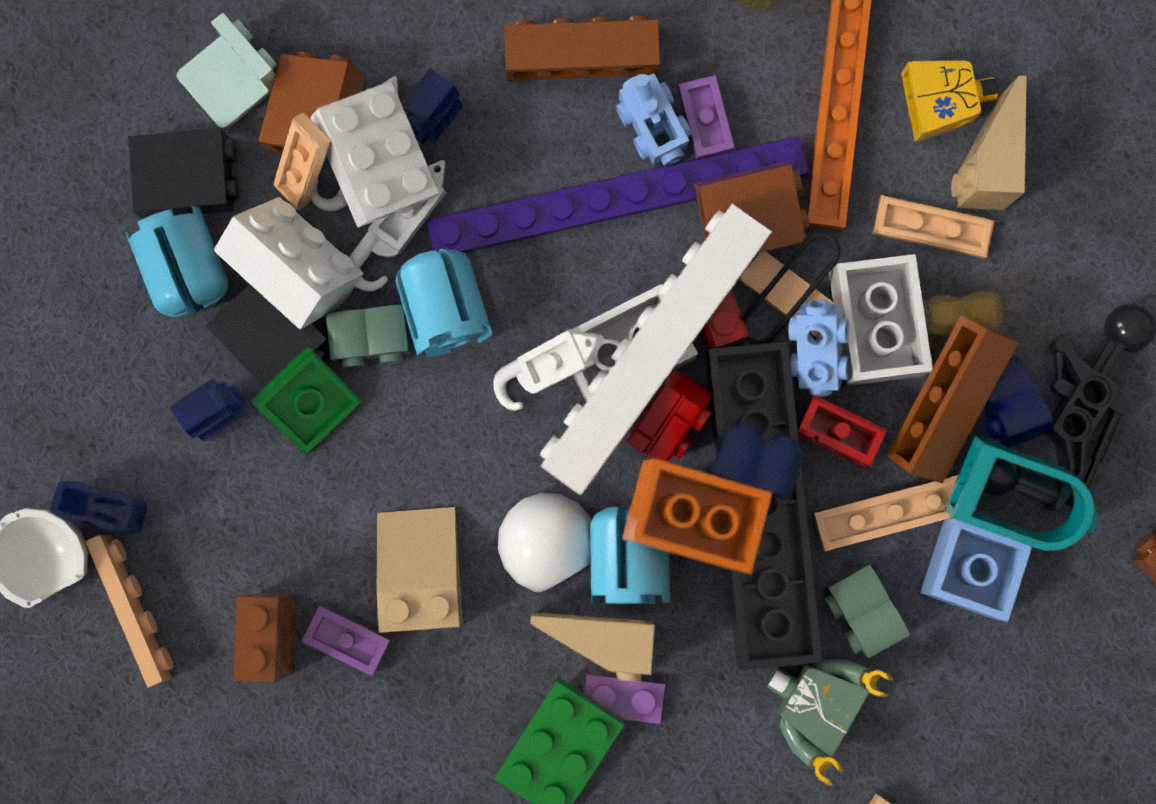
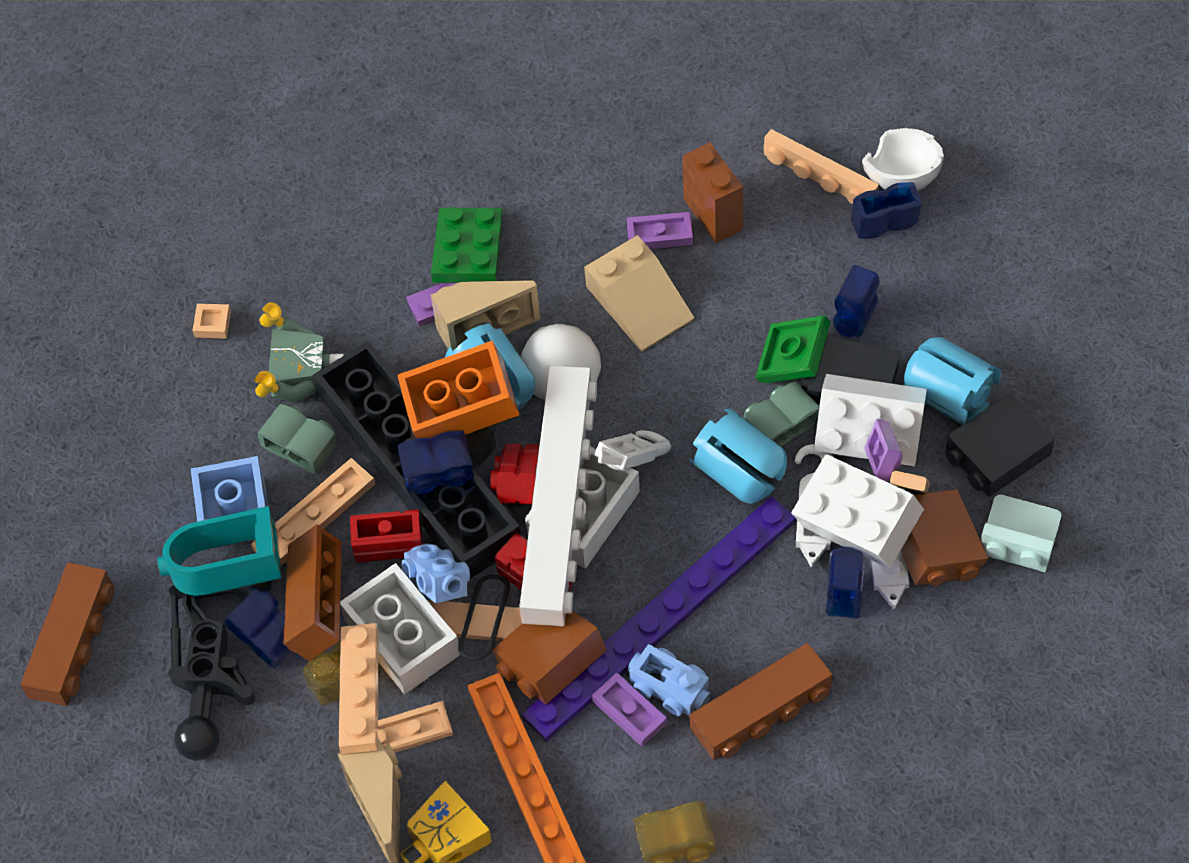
camera: 150 degrees right, 25 degrees down
none -> light nougat plate [339,623,379,755]
none -> medium lavender plate [864,418,902,482]

